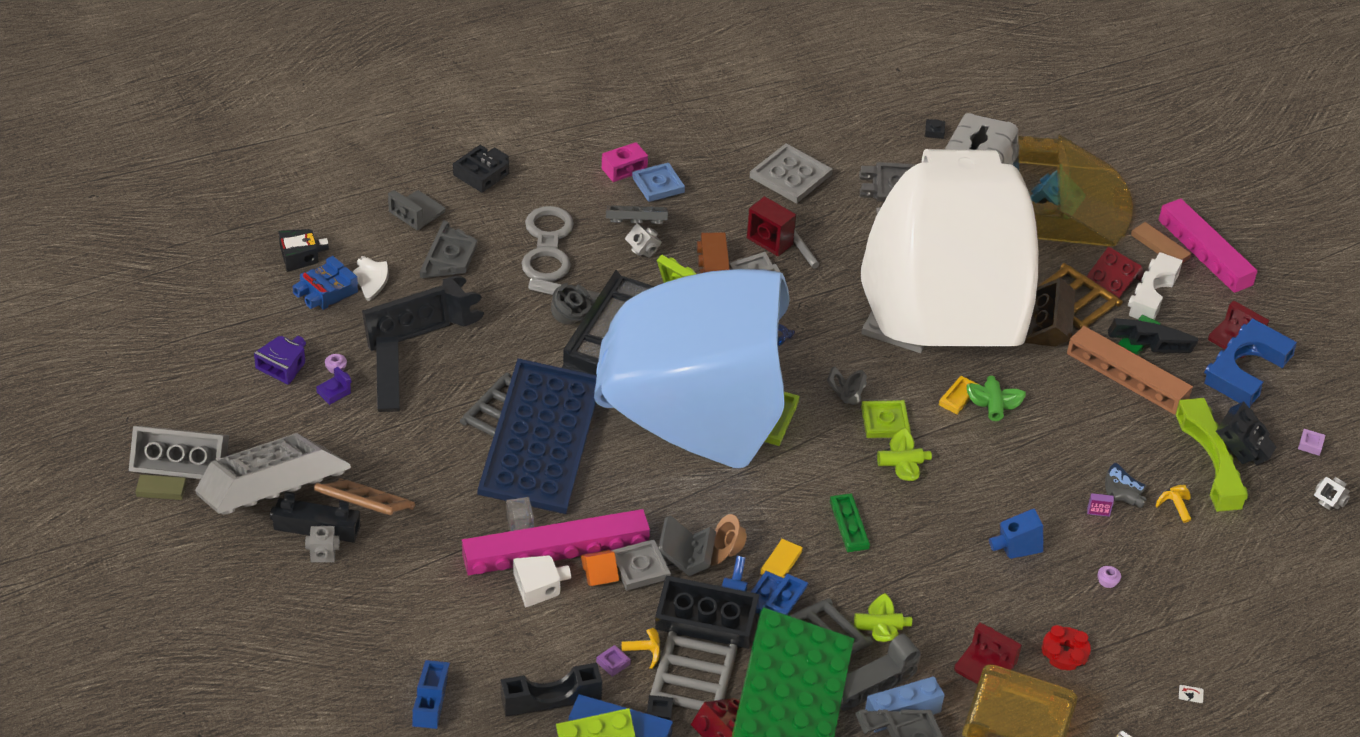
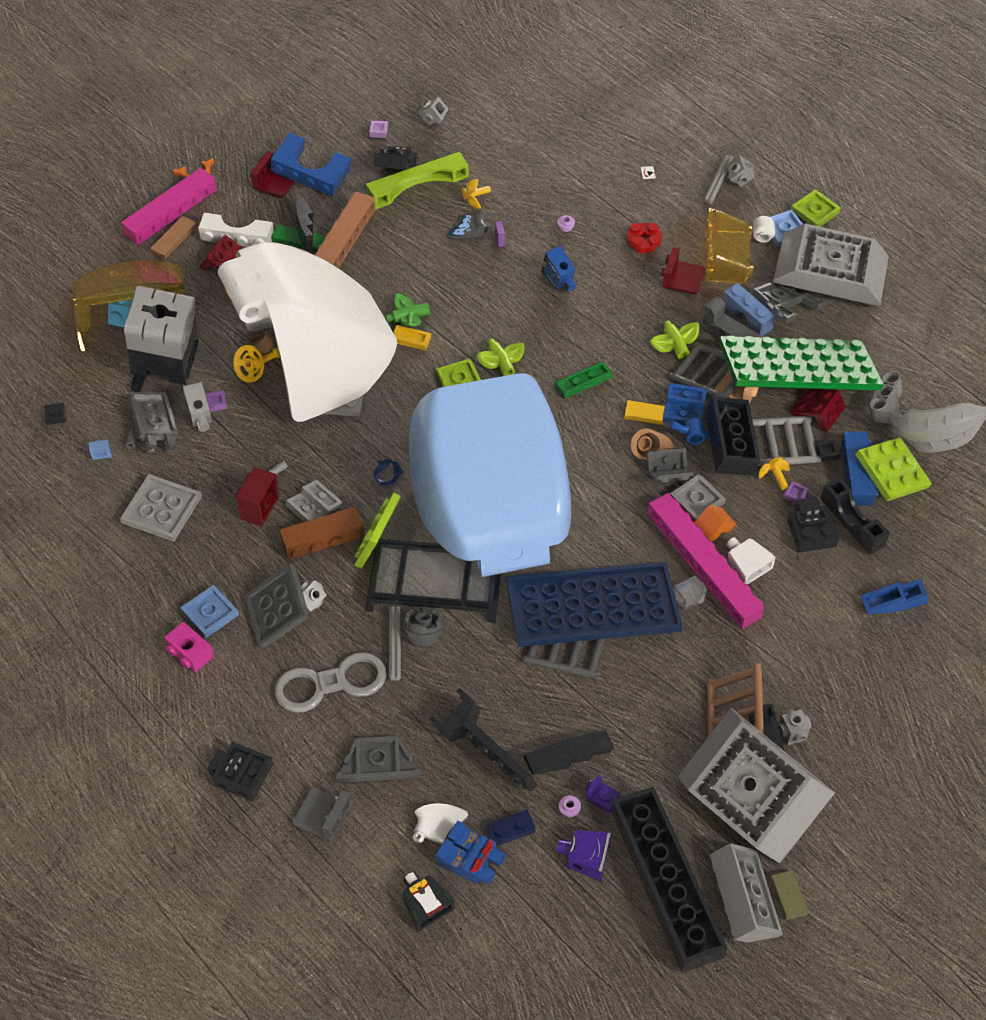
camera: 105 degrees left, 10 degrees up
none -> medium blue plate [88,440,112,460]
none -> orange helmet [173,158,214,179]
none -> clear blue plate [486,810,536,846]
none -> black brick [611,786,727,973]
none -> black piece [787,497,839,553]

